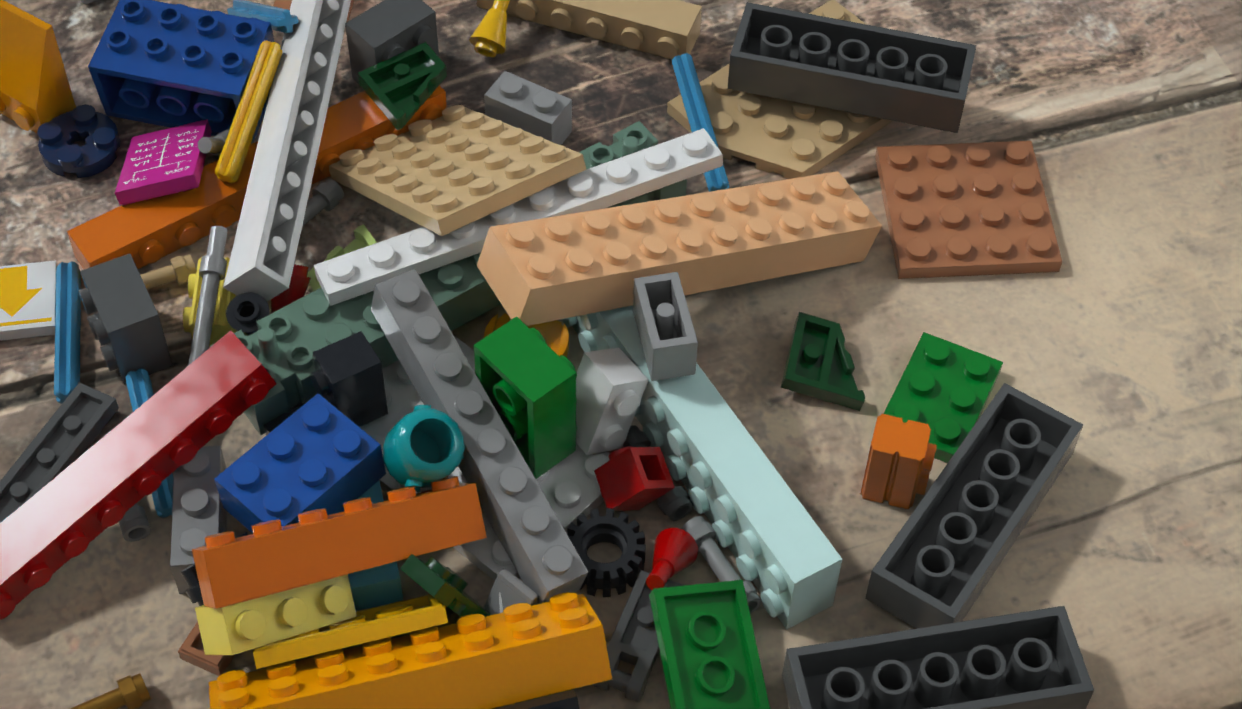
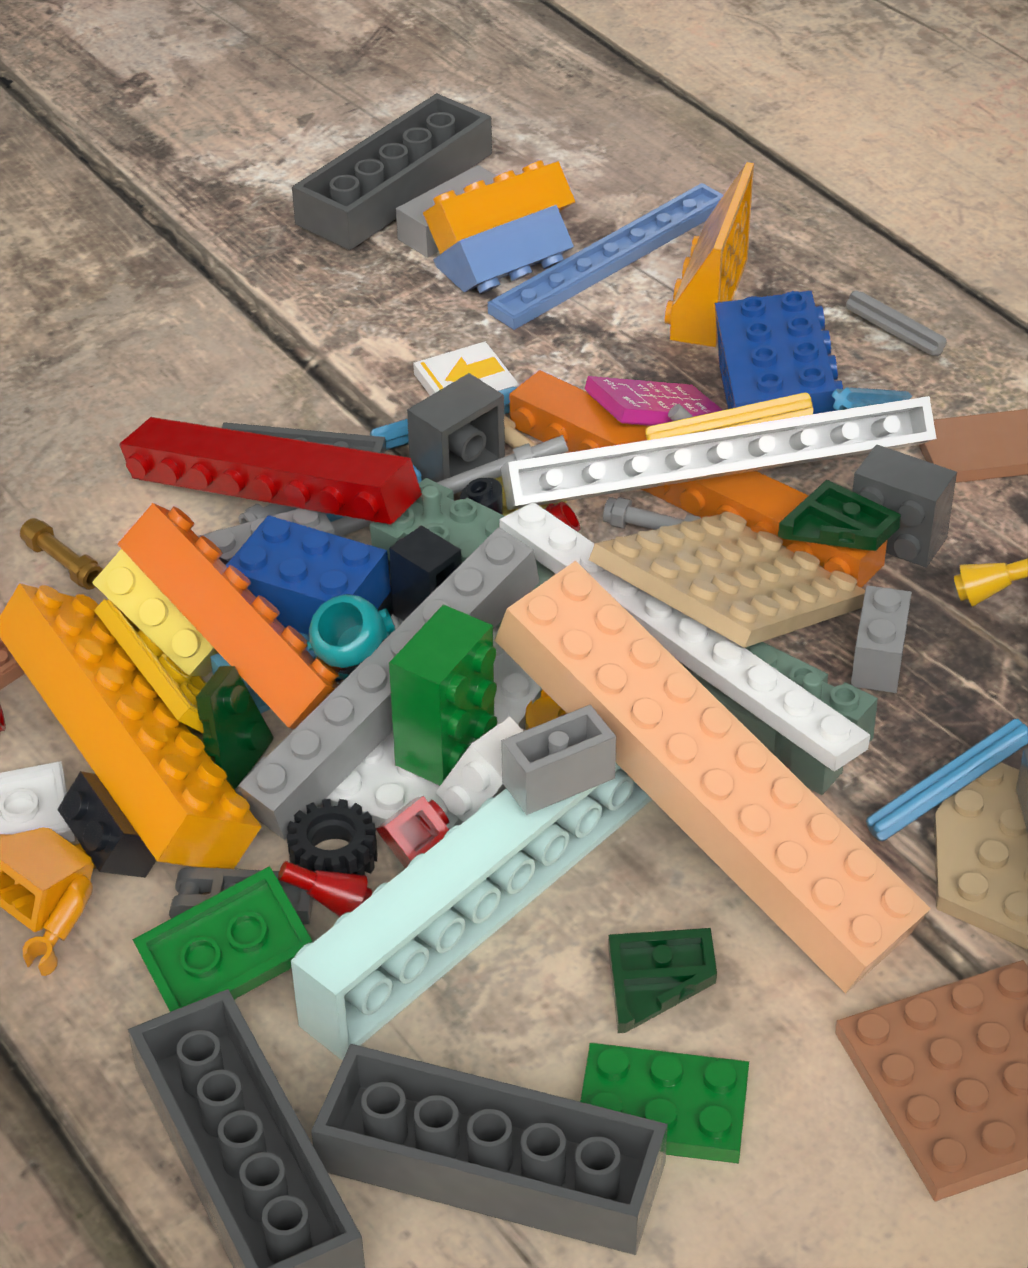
camera: 75 degrees right, 10 degrees down
dark blue plate [37,104,120,178] -> none
orange brick [860,414,937,509] -> none

